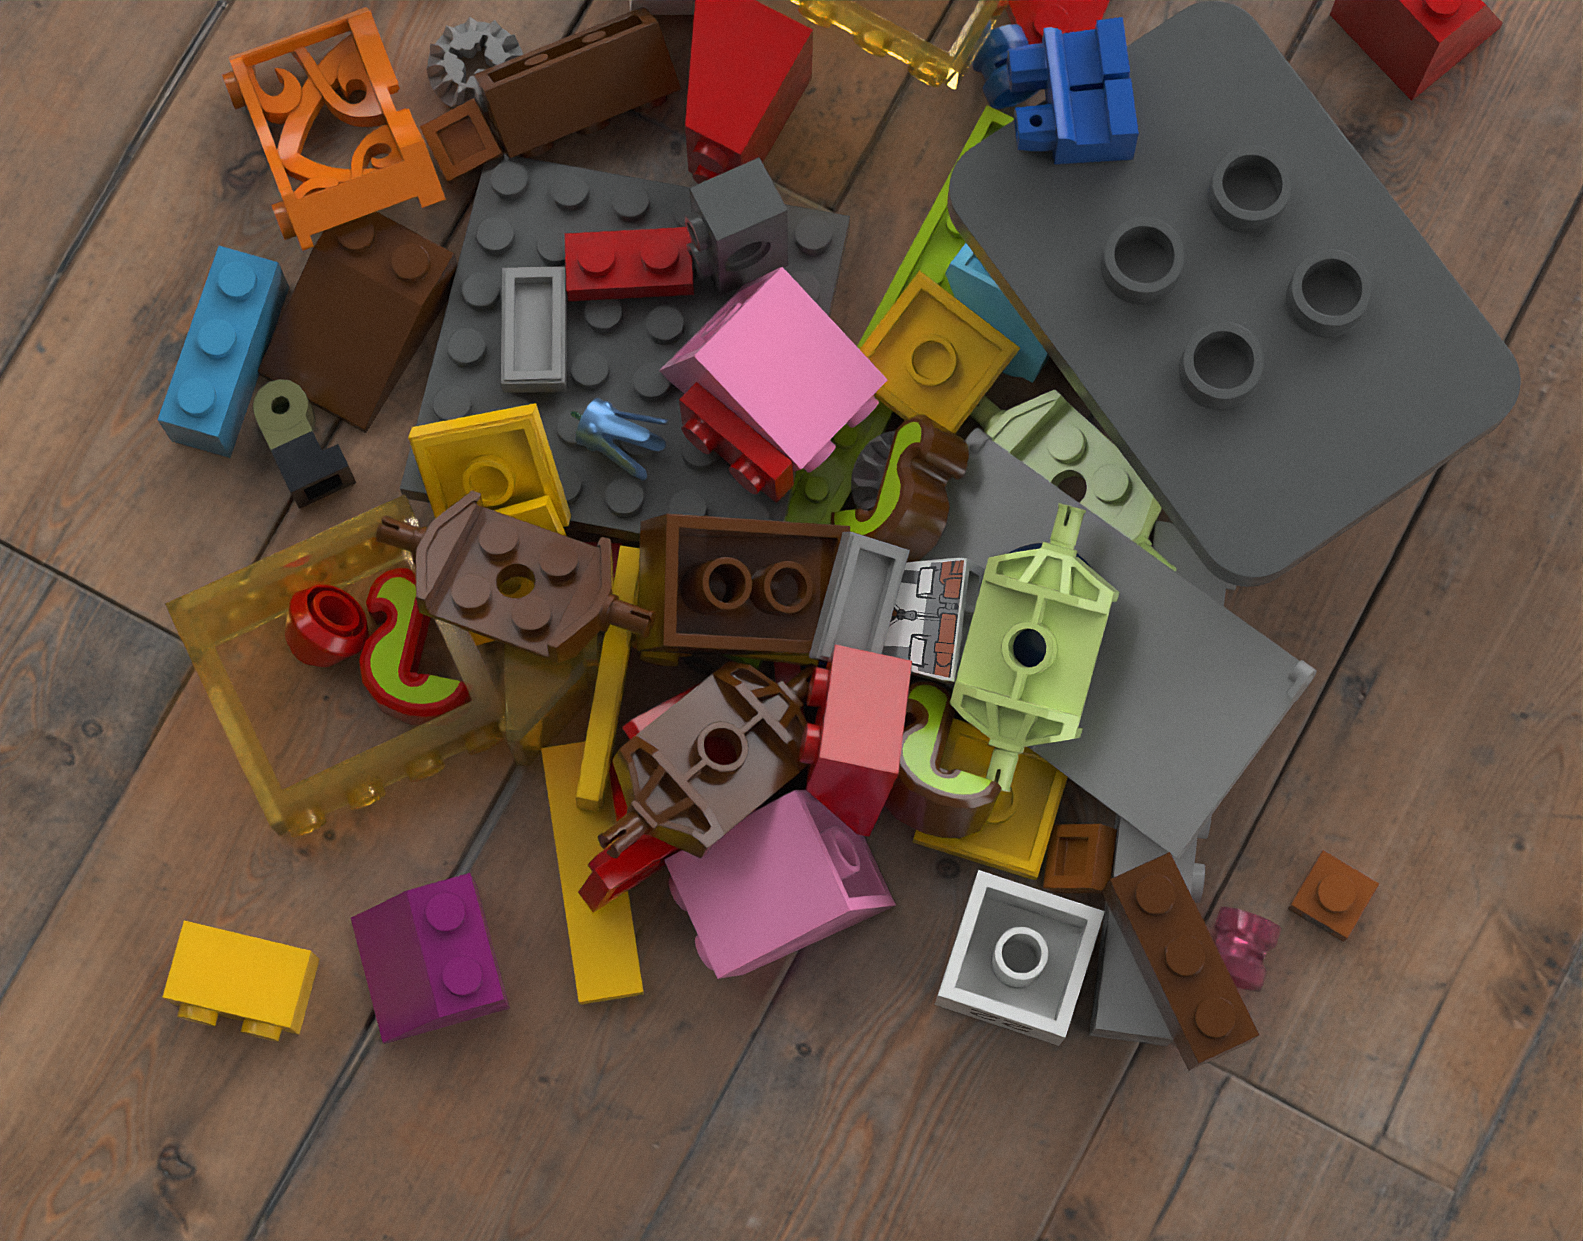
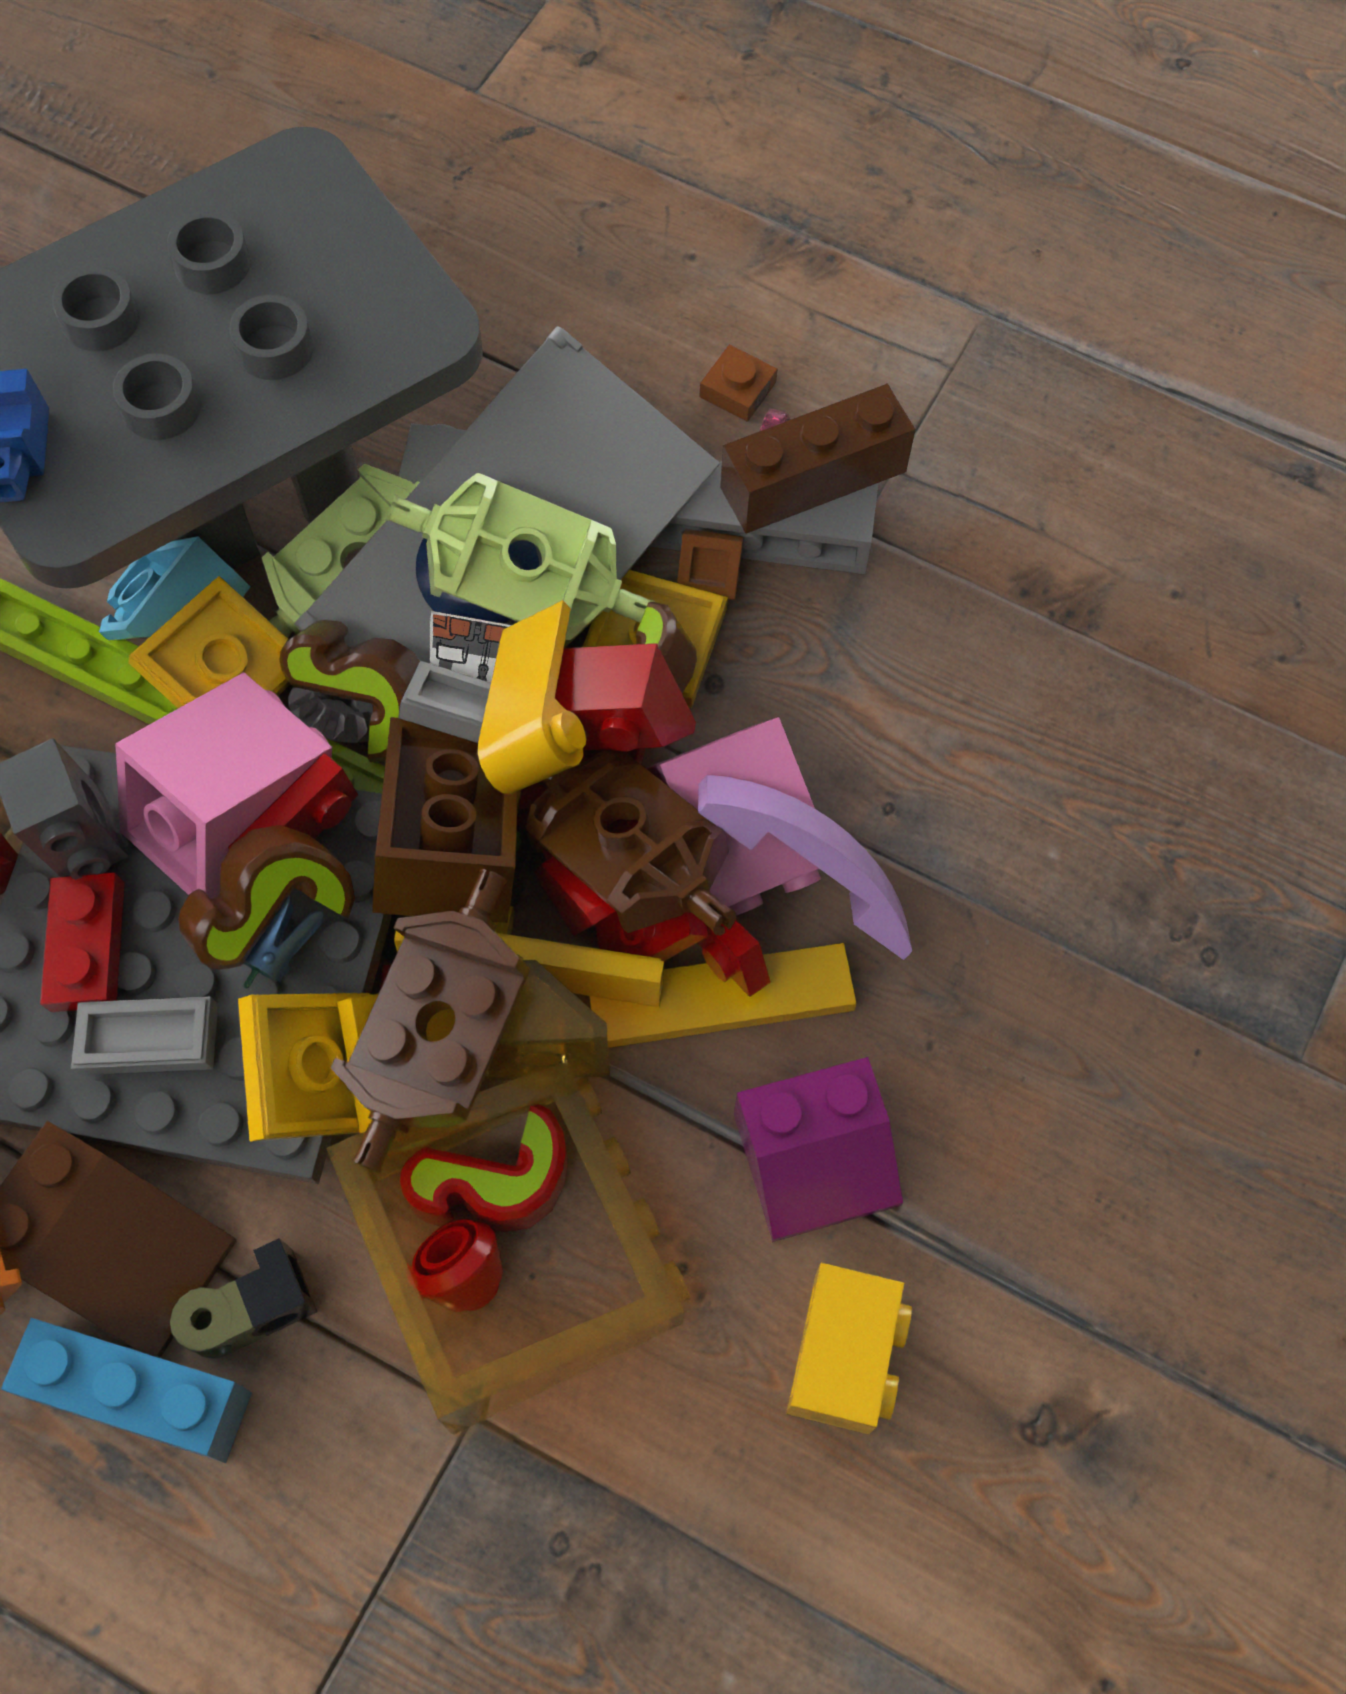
camera: 90 degrees left, 10 degrees down
white brick [934,870,1105,1046] -> none
none -> reddish brown animal [178,825,355,970]
none -> yellow door [478,600,586,794]
none -> lavender slope [698,775,912,960]

